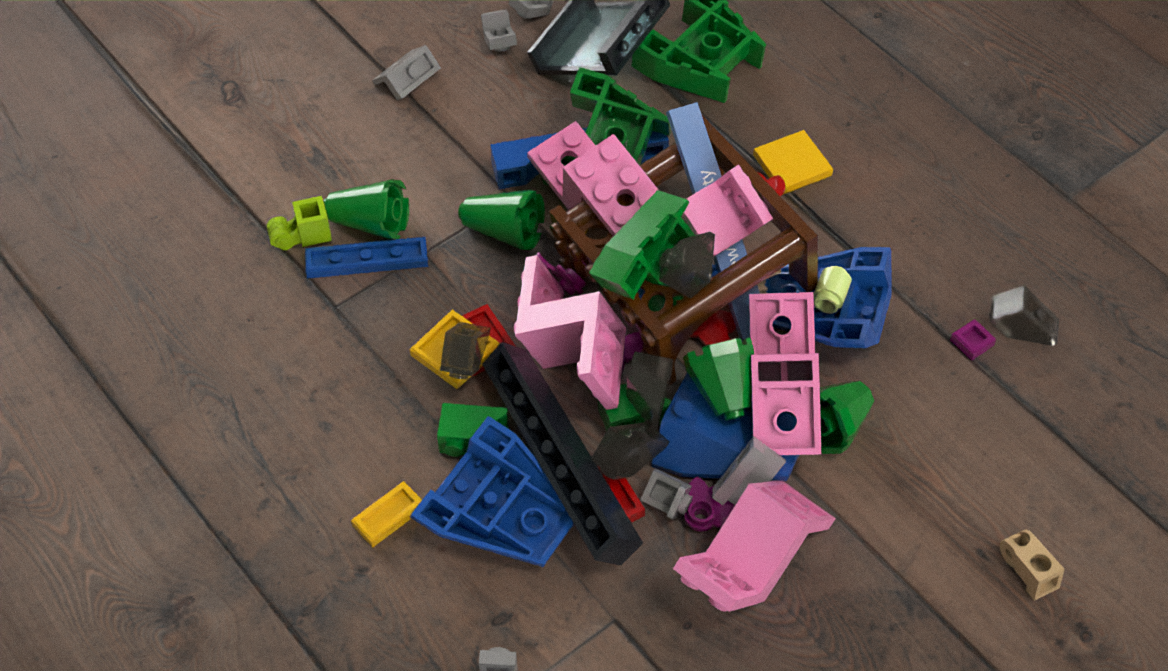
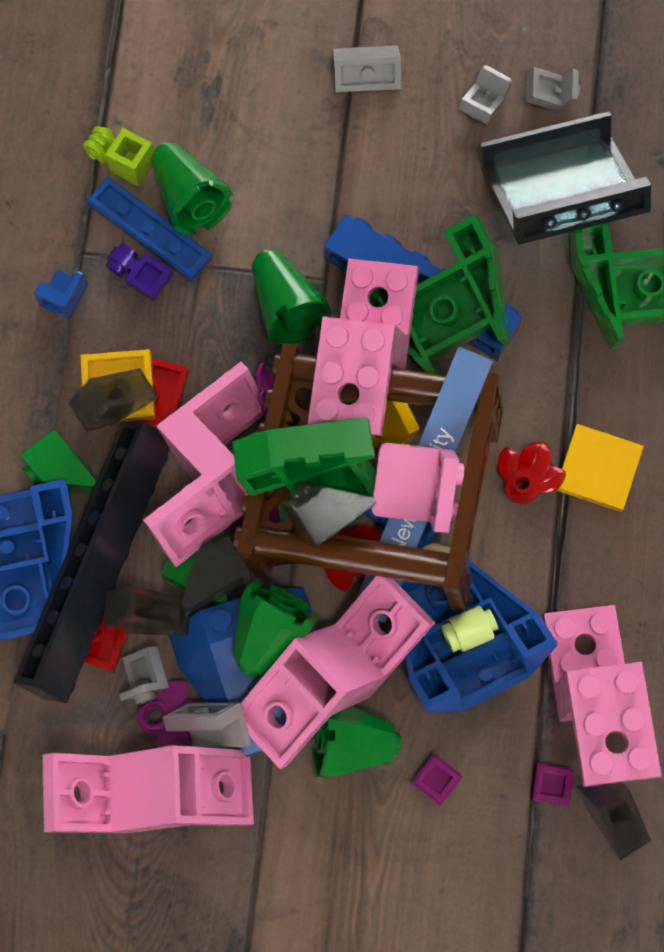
camera: 45 degrees right, 20 degrees up
none -> blue panel [34,270,88,319]
none -> dark purple plate [105,243,173,301]
none -> magenta tile [411,754,463,806]
none -> bright pink bracket [543,605,662,787]

